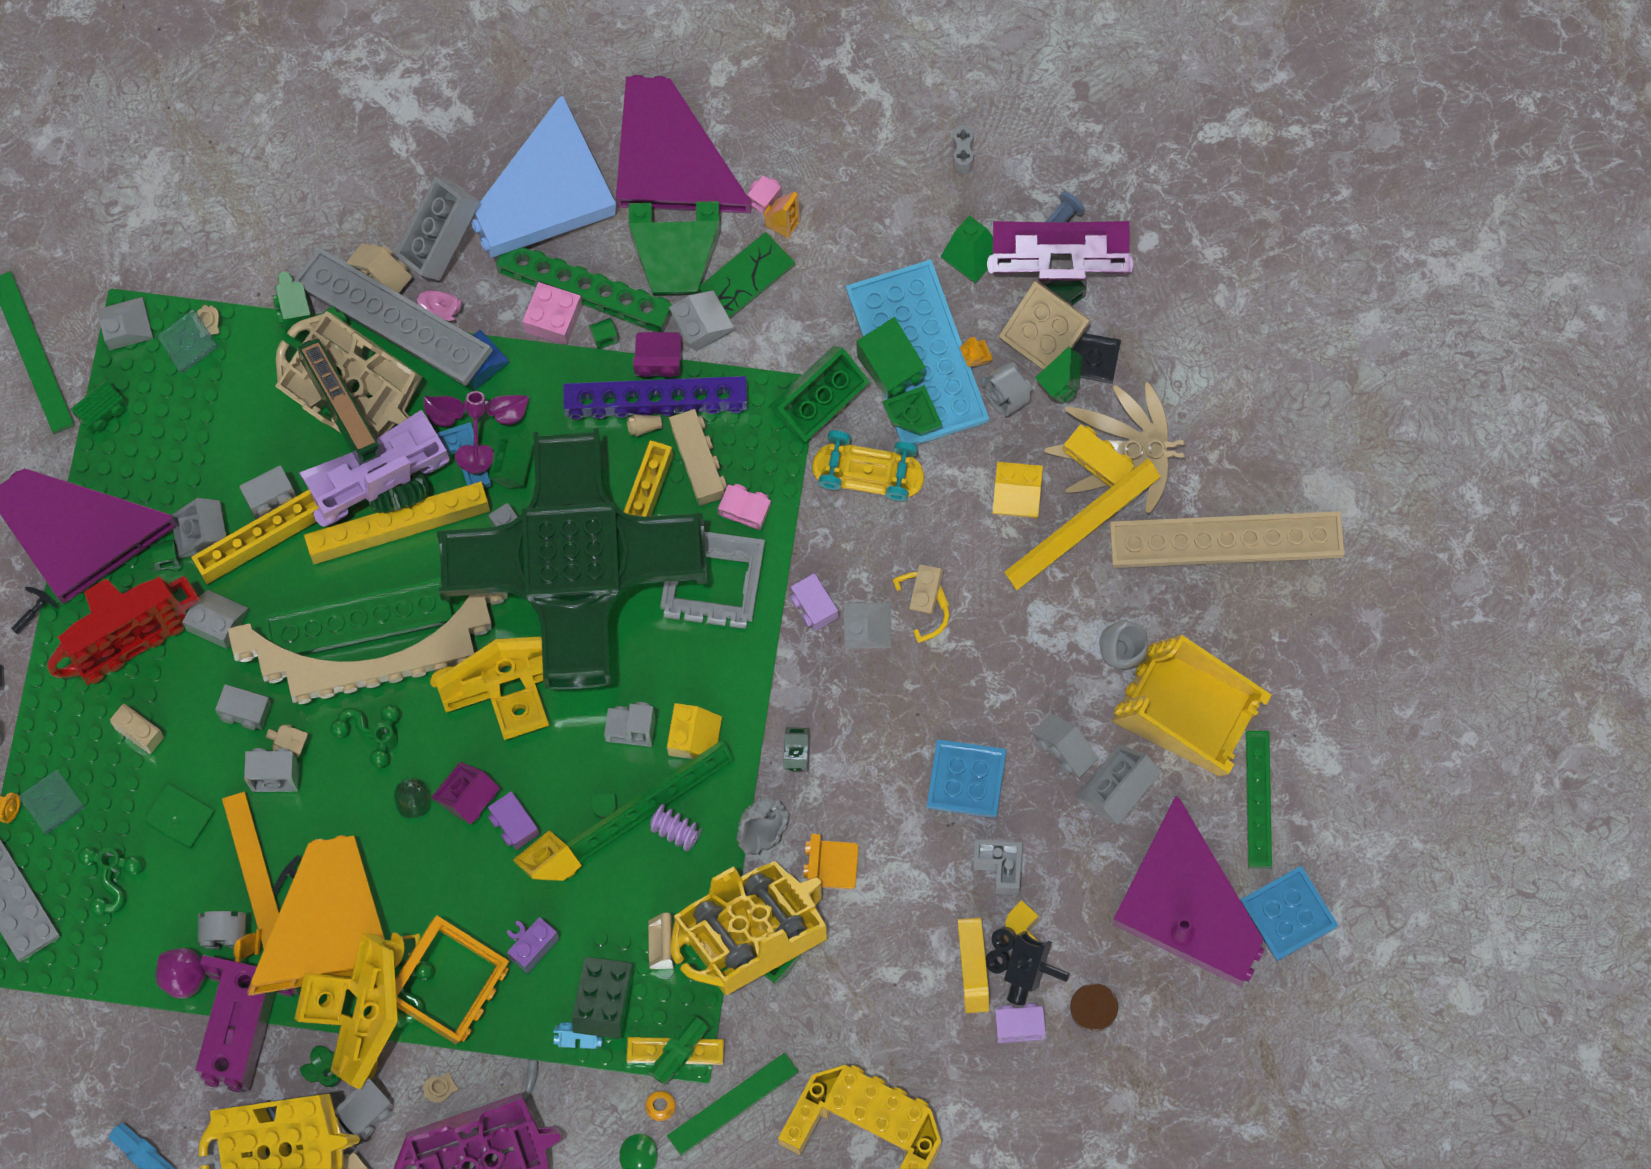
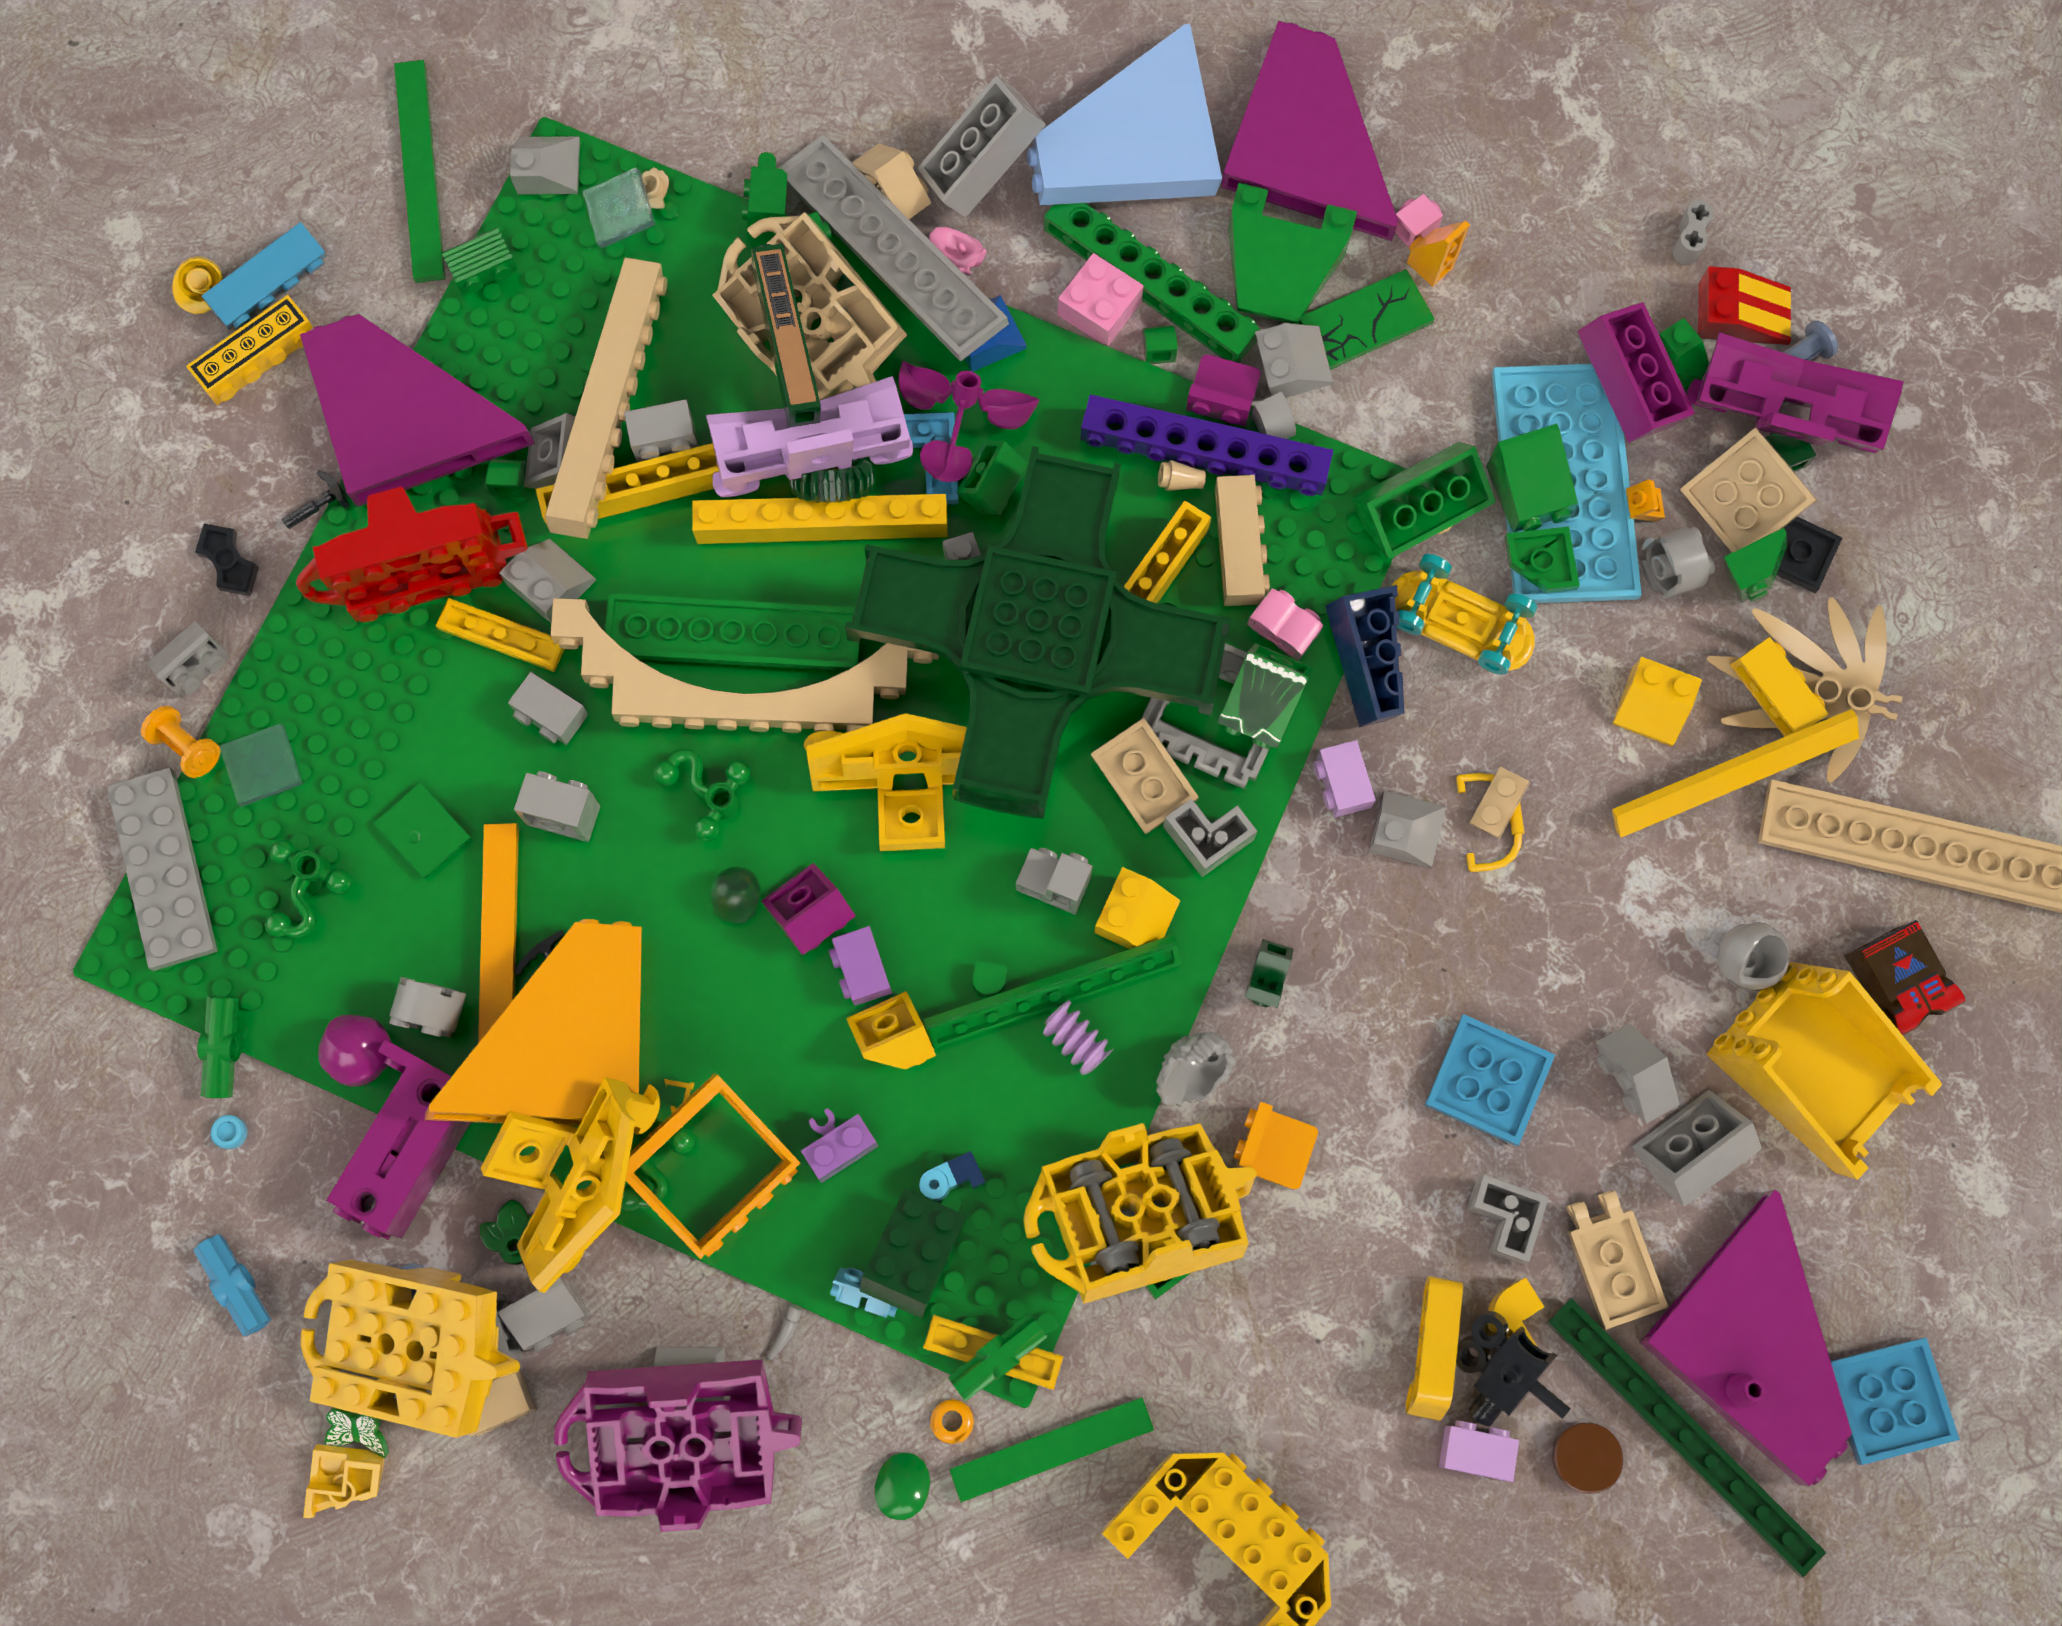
camera: 10 degrees right, 5 degrees up
tan brick [110,704,164,754] -> none
light orange piece [234,929,262,963] -> none
tan piece [265,725,308,759] -> none
tan animal [423,1072,458,1103] -> none
tan tile [648,913,673,969] -> none
green tile [1245,730,1272,869] -> none
none -> green piece [197,996,242,1099]
none -> medium azure tile [210,1115,248,1150]
none -> yellow tile [436,598,565,672]
none -> tan brick [545,258,667,539]
none -> leg [919,1151,986,1201]
none -> tan plate [1091,718,1199,835]
none -> light grey brick [1163,799,1257,877]
none -> slope [1218,643,1313,749]
none -> light grey brick [1251,391,1296,439]
none -> dark blue wedge [1325,585,1405,728]
none -> dark green plate [1546,1298,1827,1578]
none -> tan tile [1566,1191,1669,1330]
none -> magenta brick [1577,302,1695,443]
none -> red slope [1698,266,1791,345]
none -> piece [1844,920,1965,1036]

